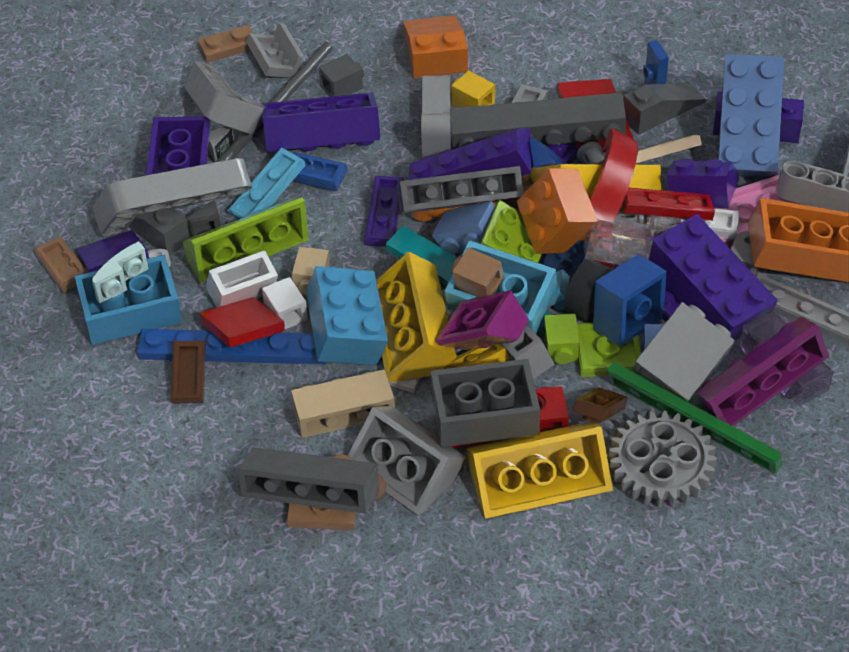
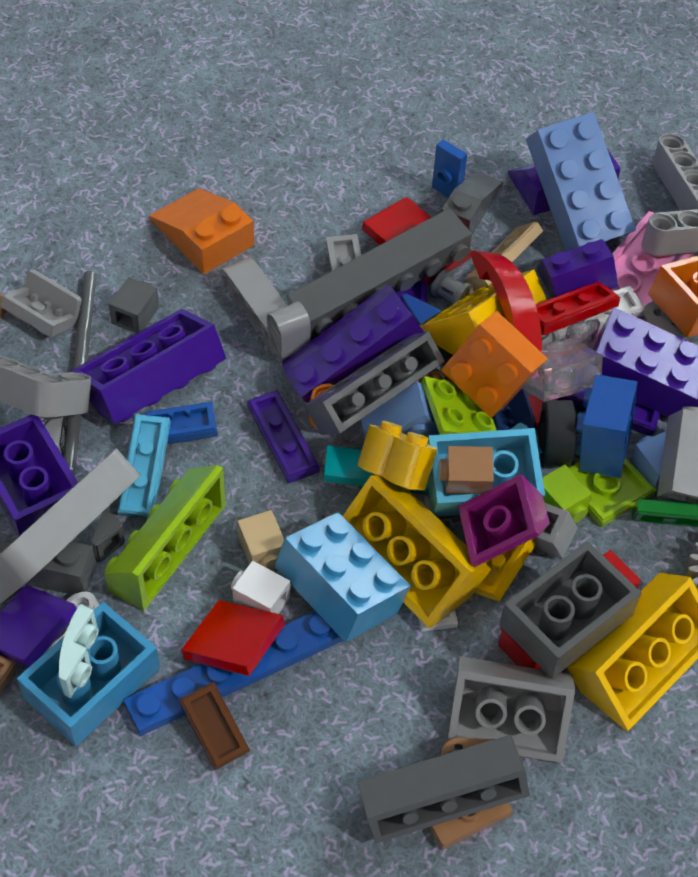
camera: 35 degrees left, 5 degrees up
white brick [206,250,278,308] -> none
tan brick [291,369,395,438] -> none
yellow brick [451,70,495,108] -> none
reddish brown plate [573,387,628,423] -> none
none -> yellow brick [357,421,437,490]

